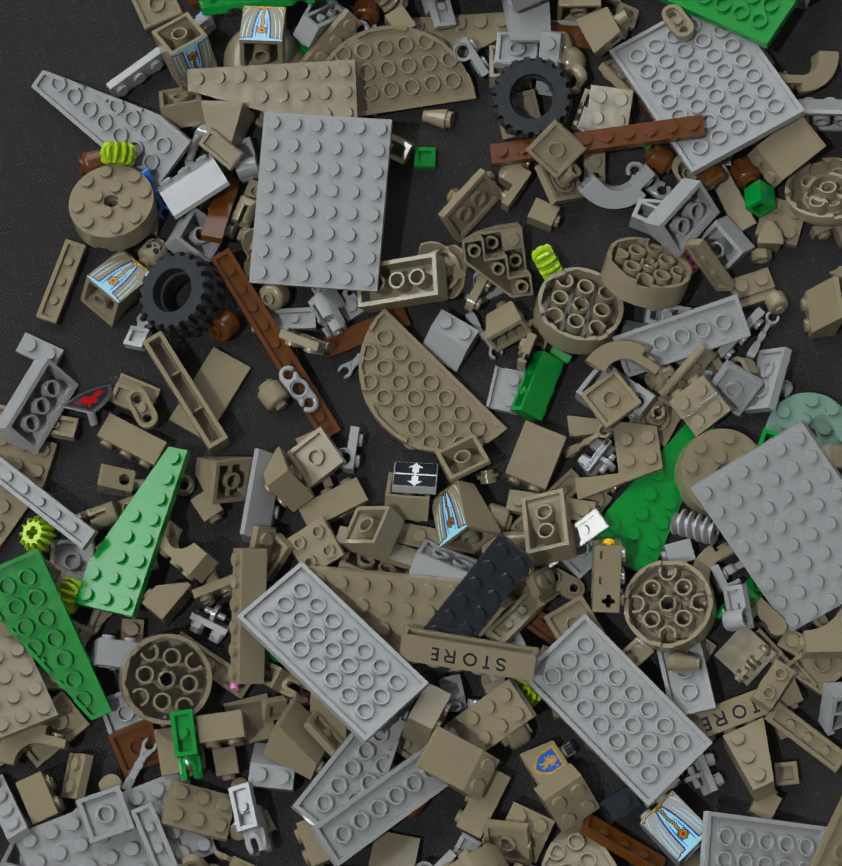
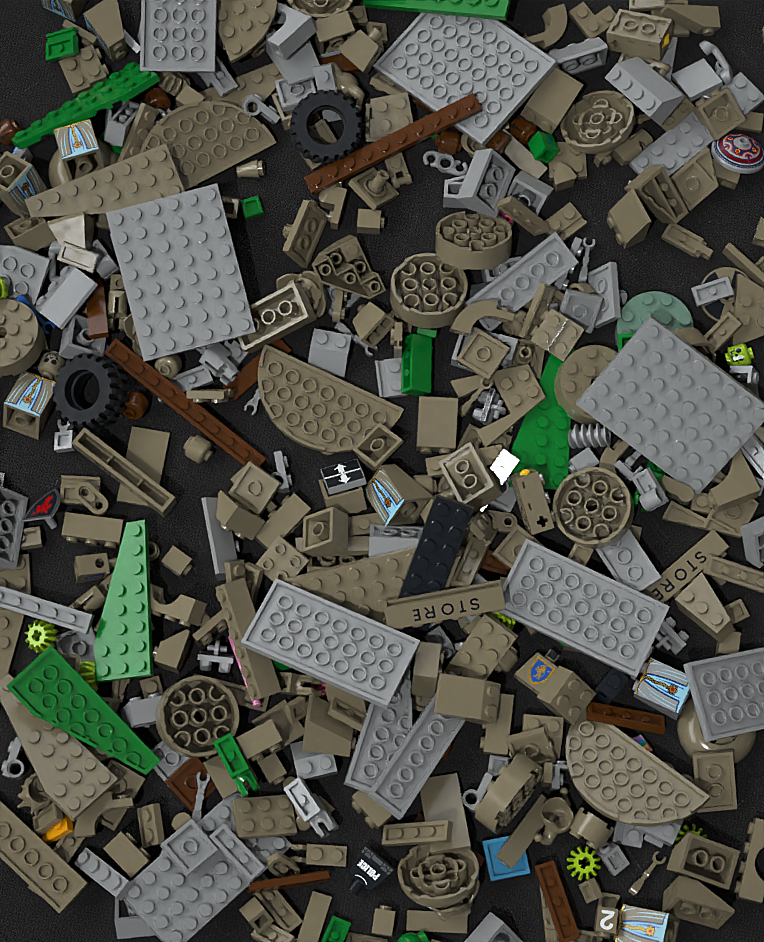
camera: 25 degrees left, 0 degrees up
dark tan slope [195,456,253,504] -> none
light grey piece [279,365,319,413] -> none
dark tan plate [477,469,499,485] -> none
dark tan tile [526,118,586,180] -> none
lime gear [531,244,564,280] -> none
light grey arch [577,164,655,209] -> none
dark tan plate [662,4,695,41] -> none
dark tan cone [667,651,700,673] -> none
dark tan hinge [714,629,777,686] -> none
dark tan brick [749,659,796,712] -> none
dark tan tile [750,248,772,264] -> none
dark tan piece [764,290,789,314] -> none

